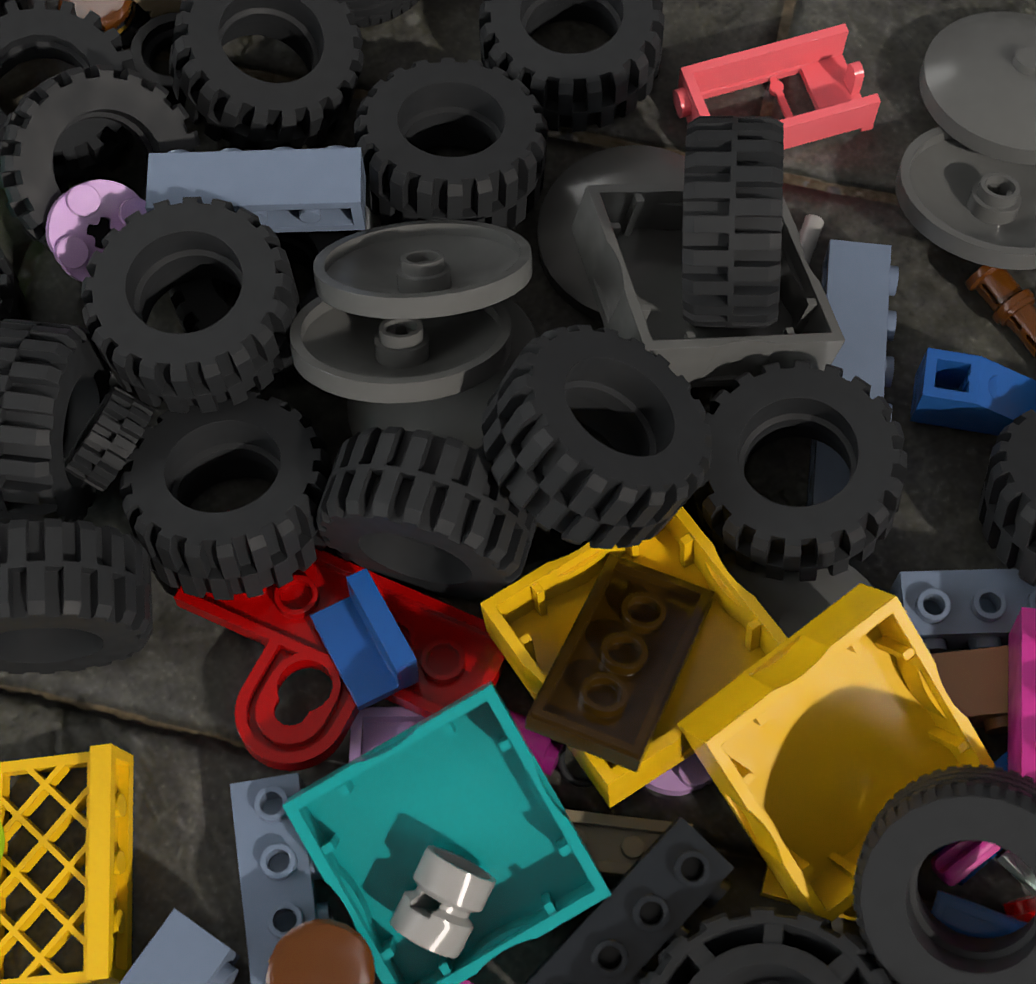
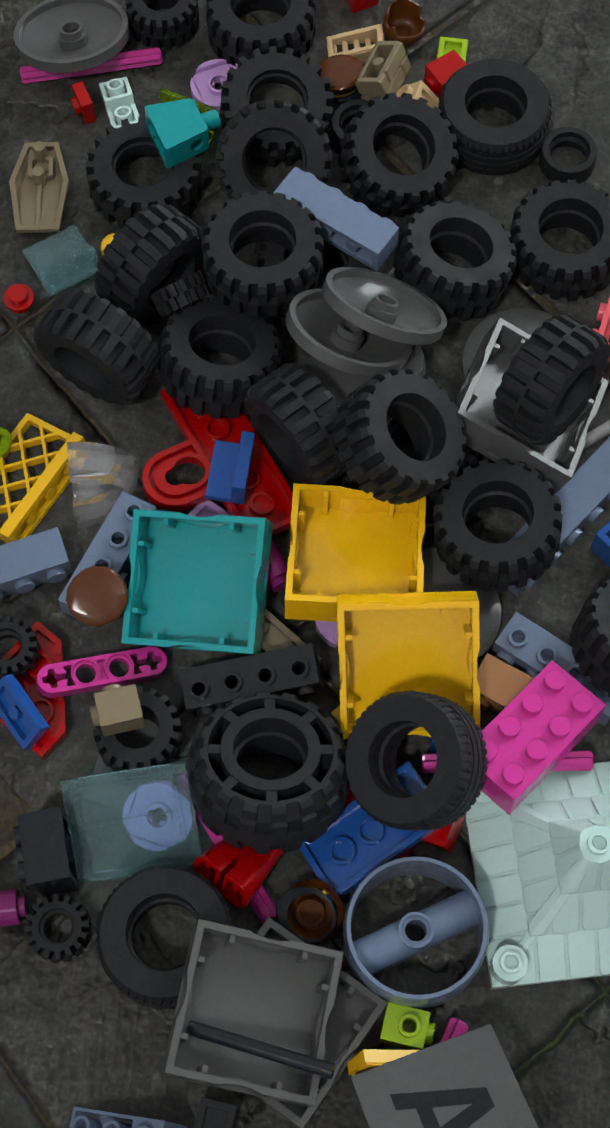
camera: 35 degrees right, 0 degrees up
lavender plate [46,179,147,282] -> none
light grey wheel [390,845,496,958] -> none
dark brown tile [525,554,715,772] -> none
none -> clear brick [67,442,139,528]

